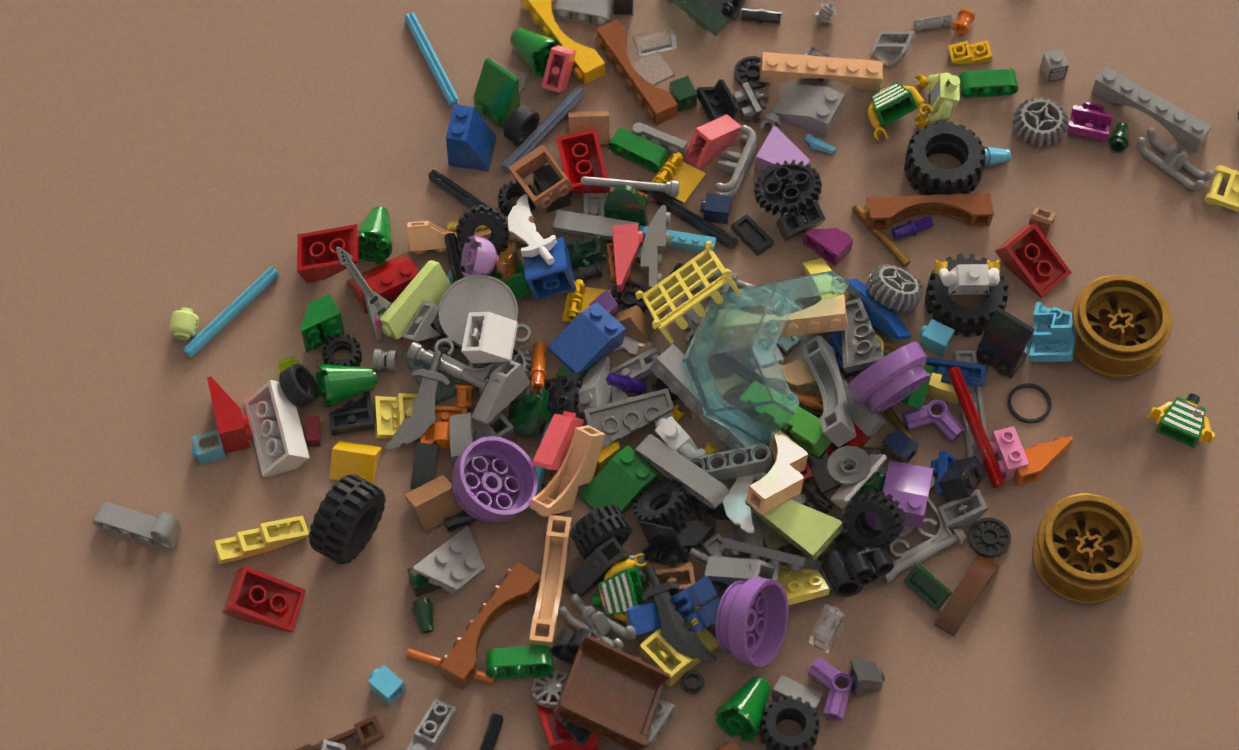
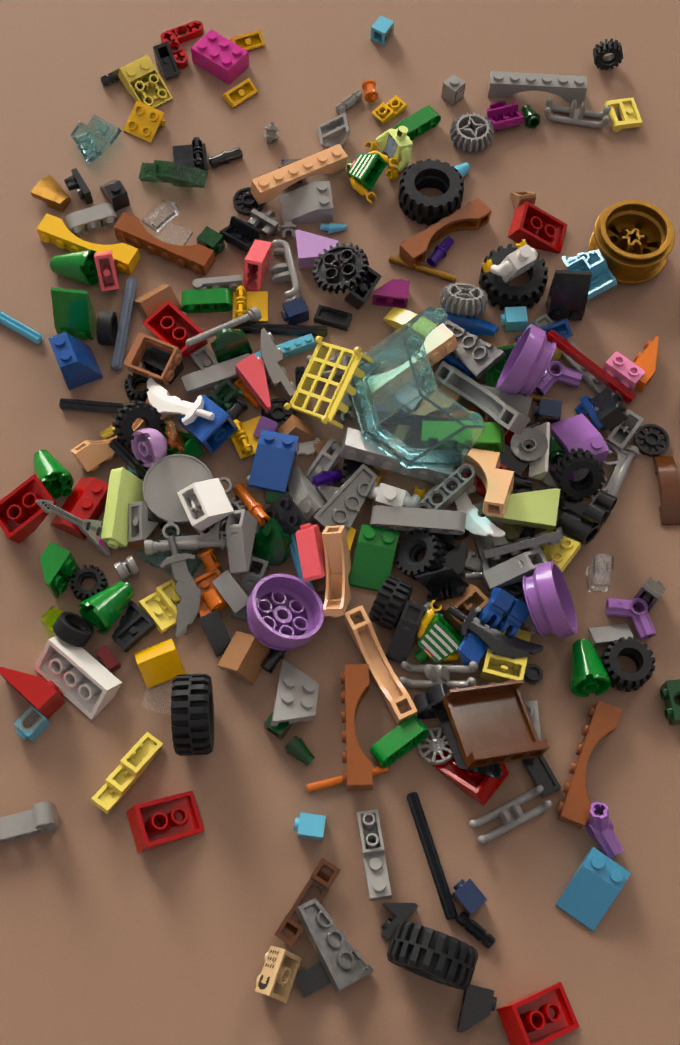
camera: 35 degrees left, 5 degrees up
dark green plate [903,563,953,611] -> none
black piece [1008,383,1052,423] -> none

